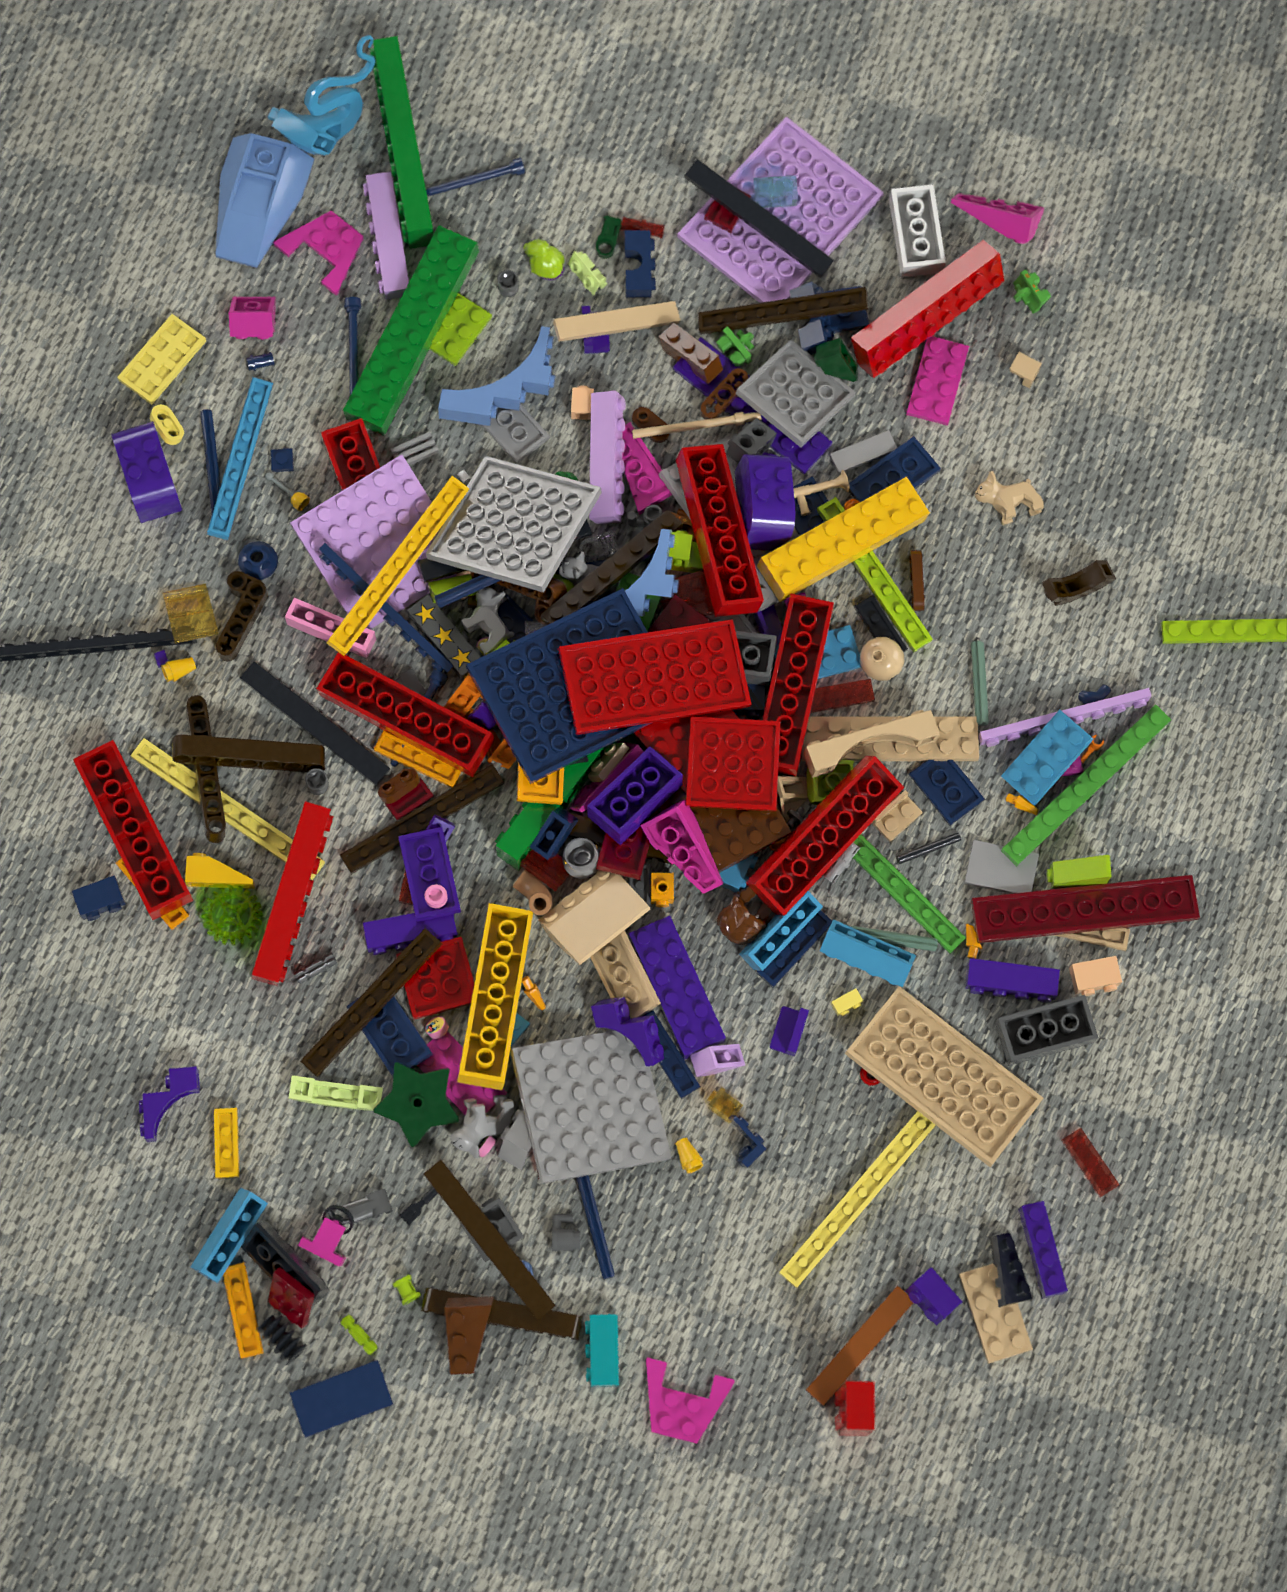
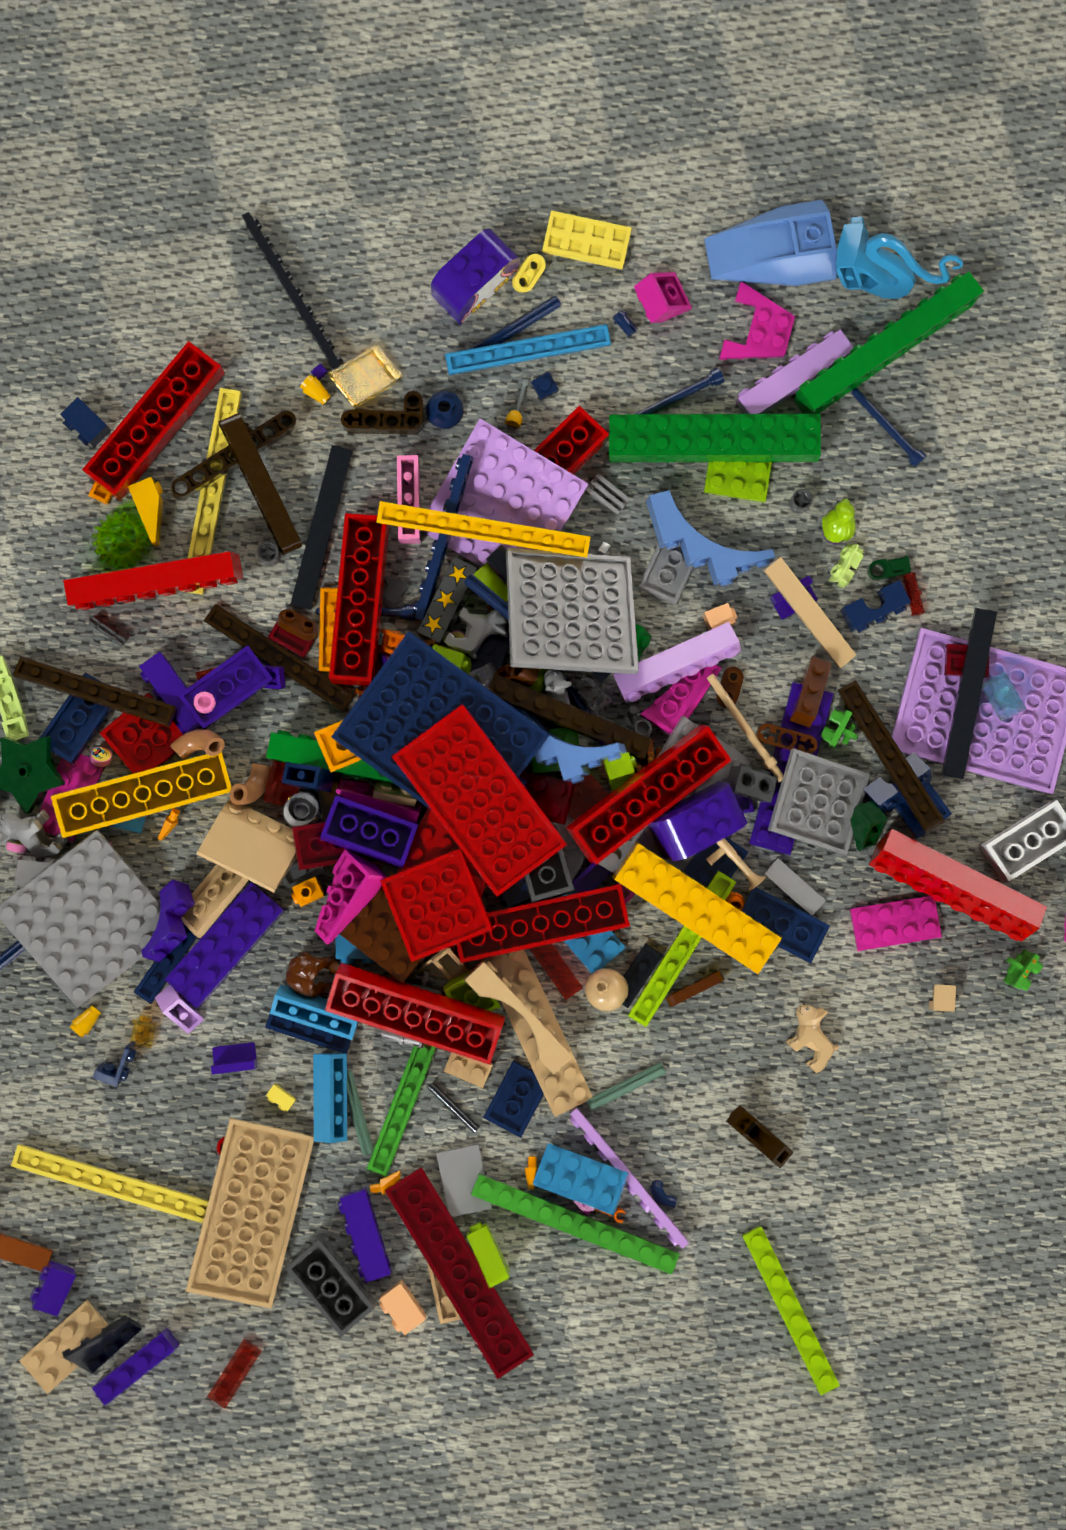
camera: 65 degrees right, 10 degrees up
none -> medium nougat cylinder [170,729,225,760]

